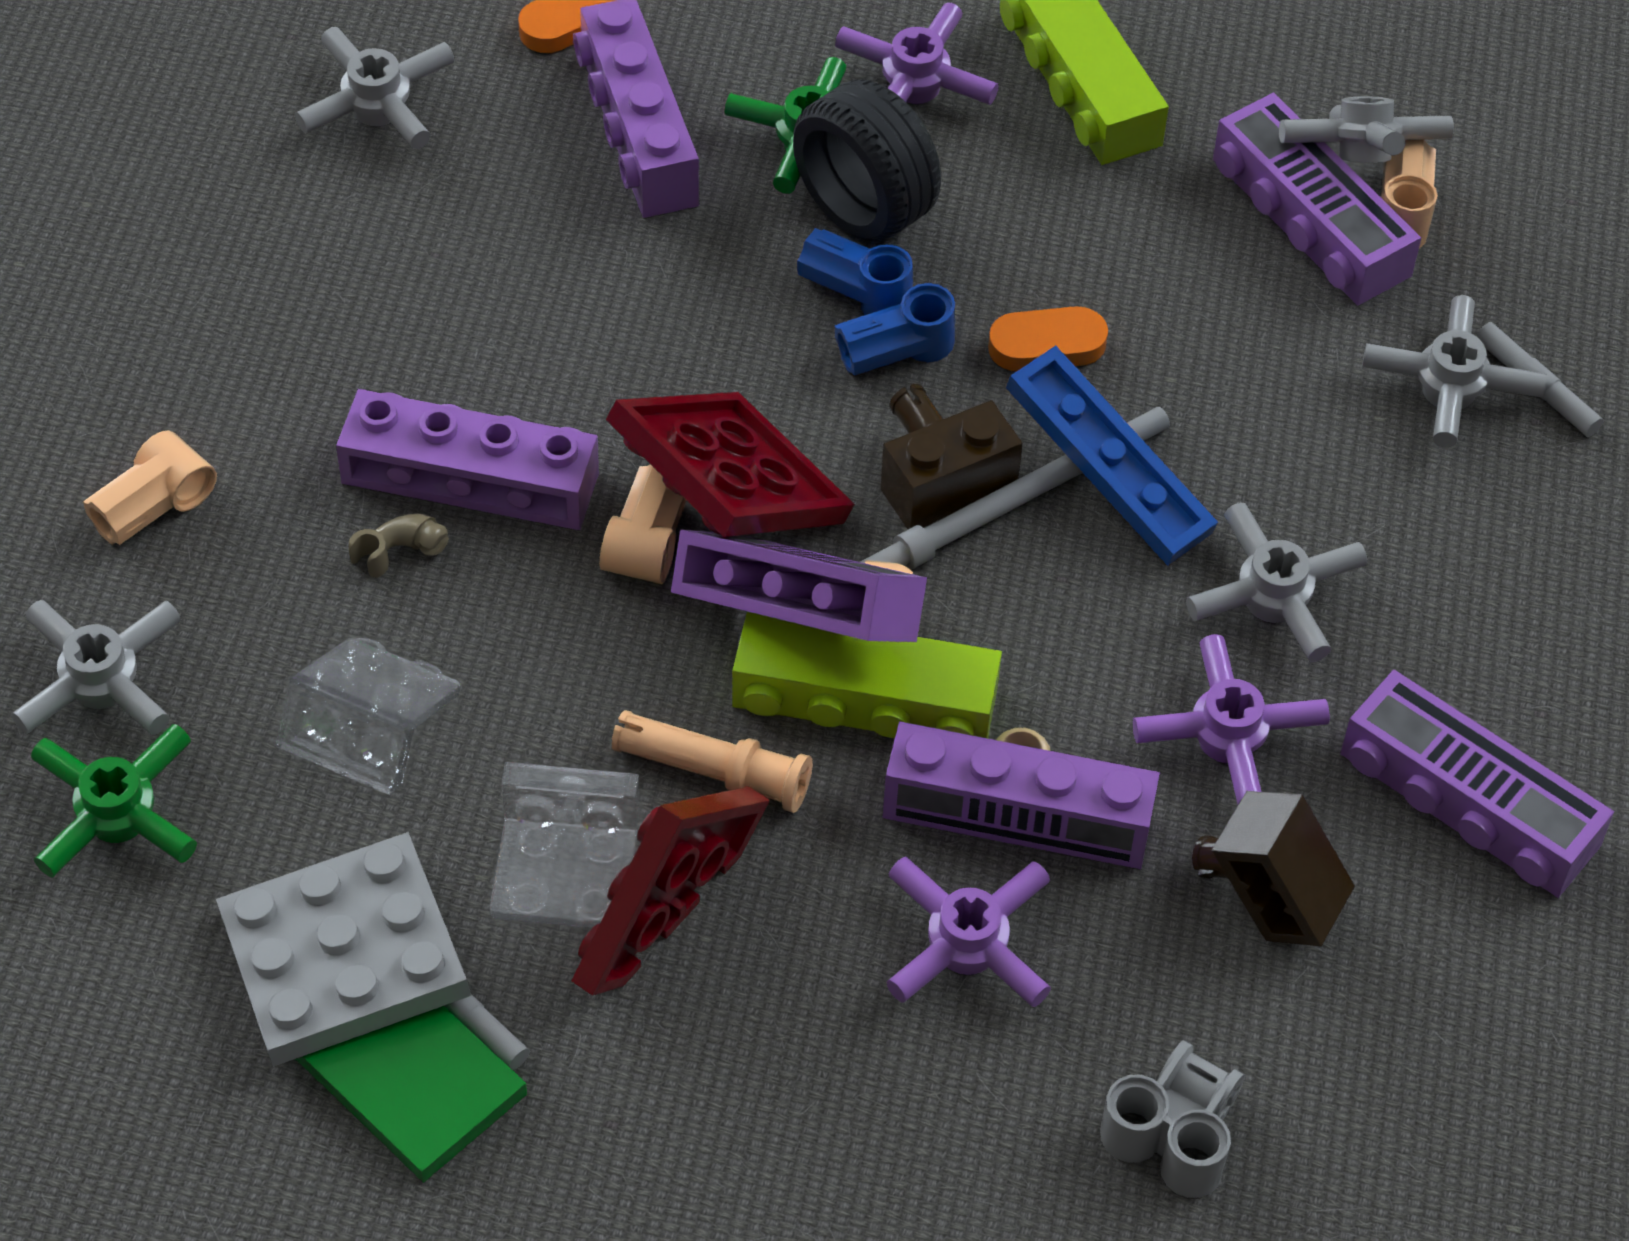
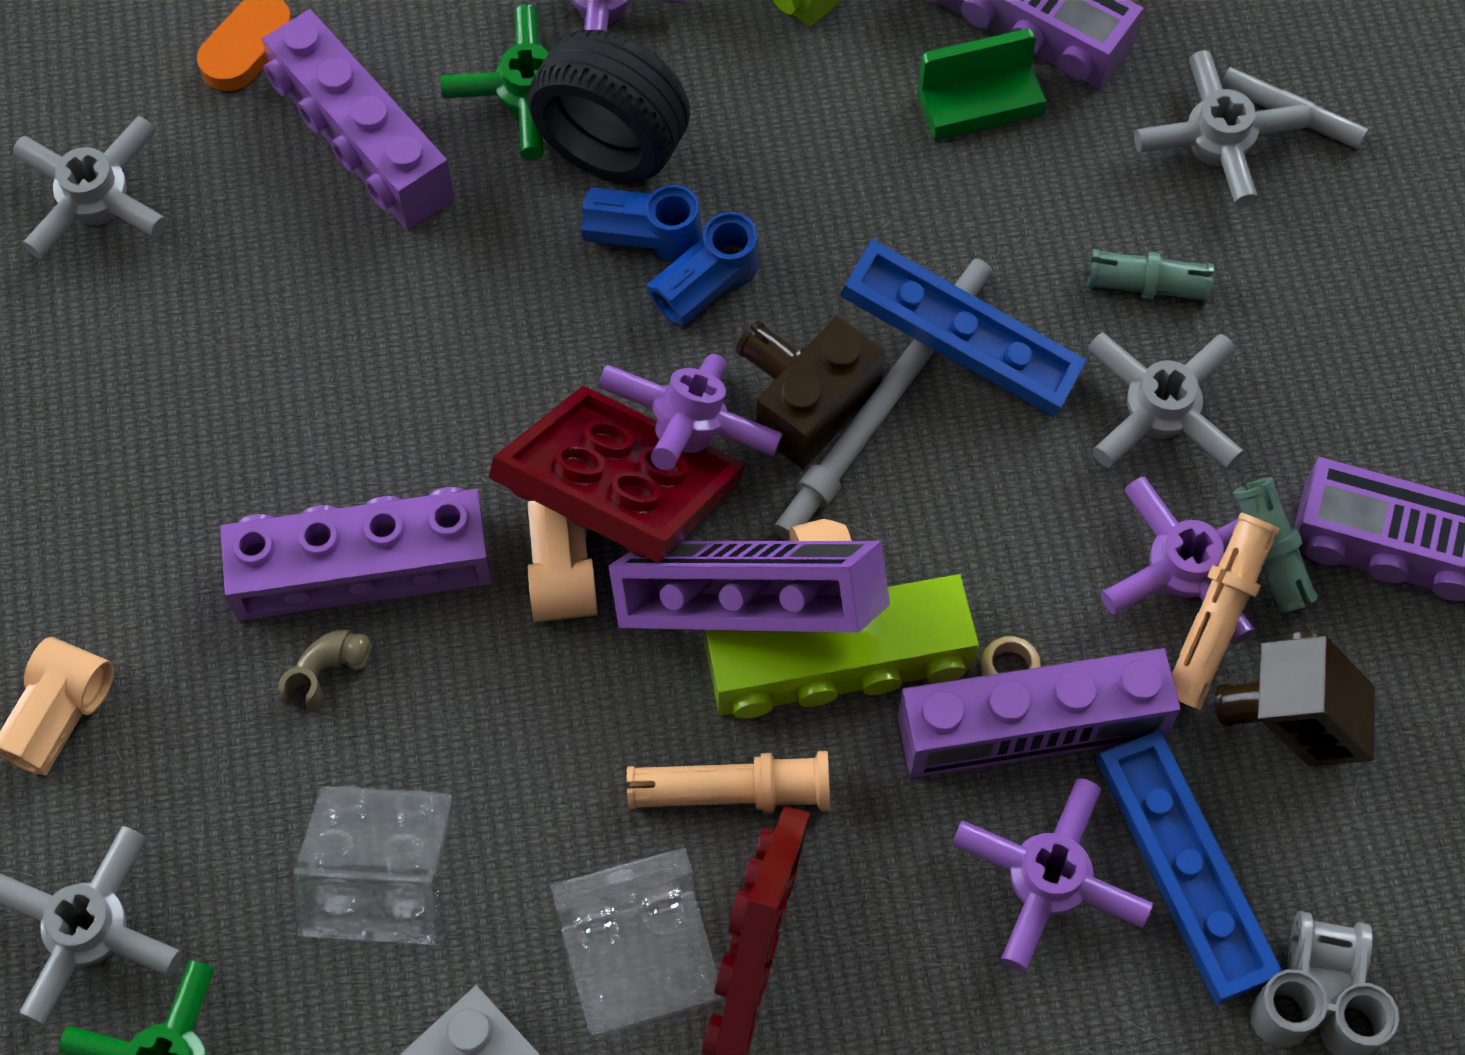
camera: 20 degrees left, 10 degrees up
orange tile [988,306,1108,372] -> none
none -> medium lavender bar [598,354,783,470]
none -> green panel [917,28,1046,141]
none -> sand green pin [1087,249,1214,303]
none -> blue plate [1096,730,1282,1006]
none -> light nougat pin [1171,513,1280,710]
none -> sand green pin [1233,477,1318,612]

